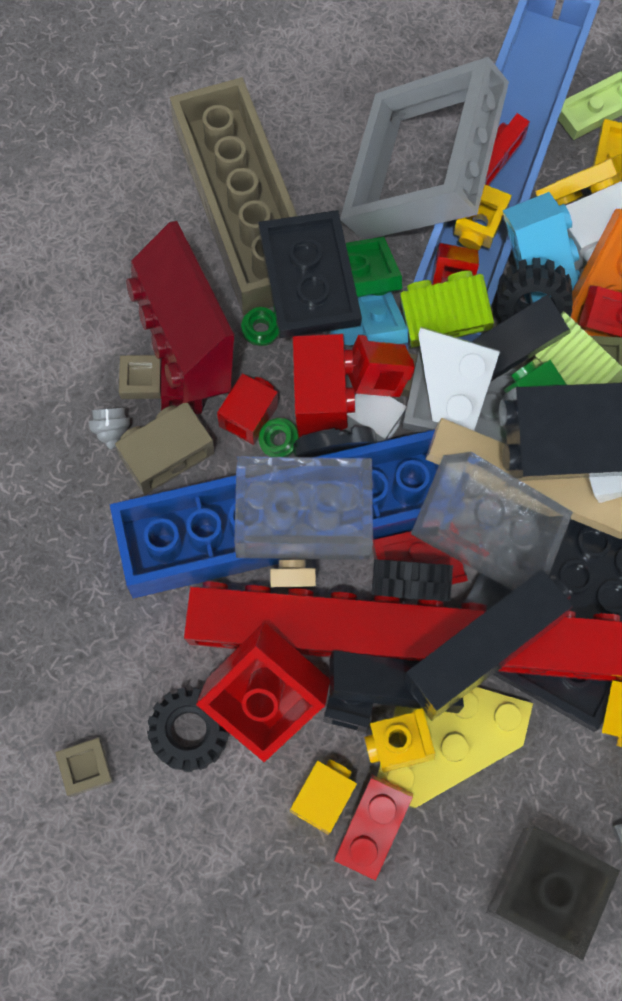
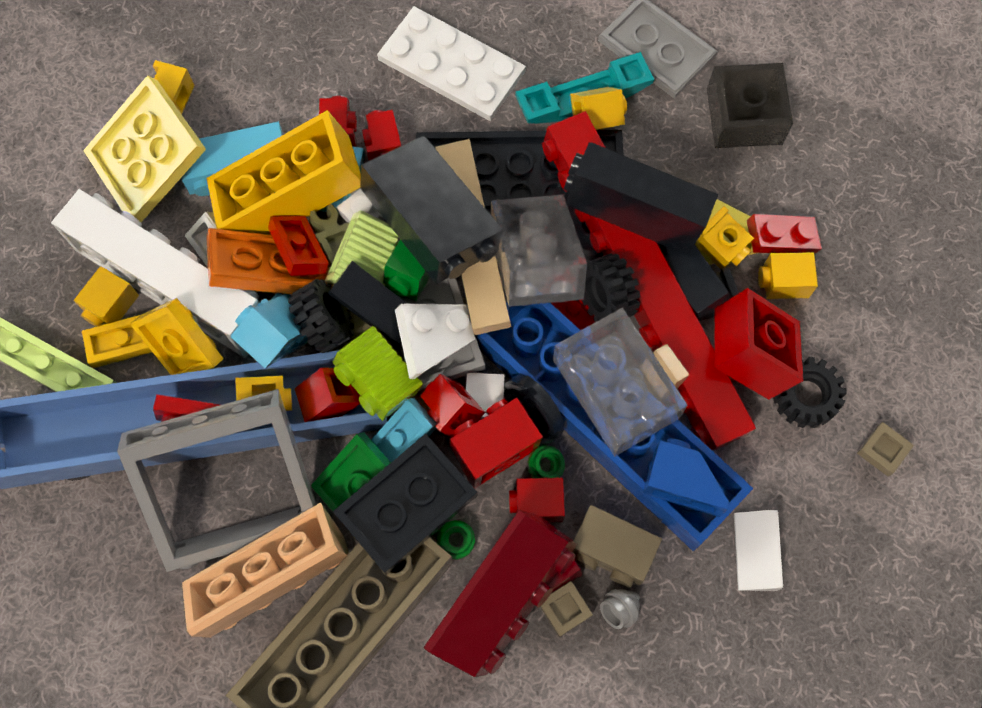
camera: 115 degrees left, 0 degrees up
none -> light nougat slope [182,502,349,638]
none -> blue slope [643,439,729,517]
none -> white slope [734,510,783,591]

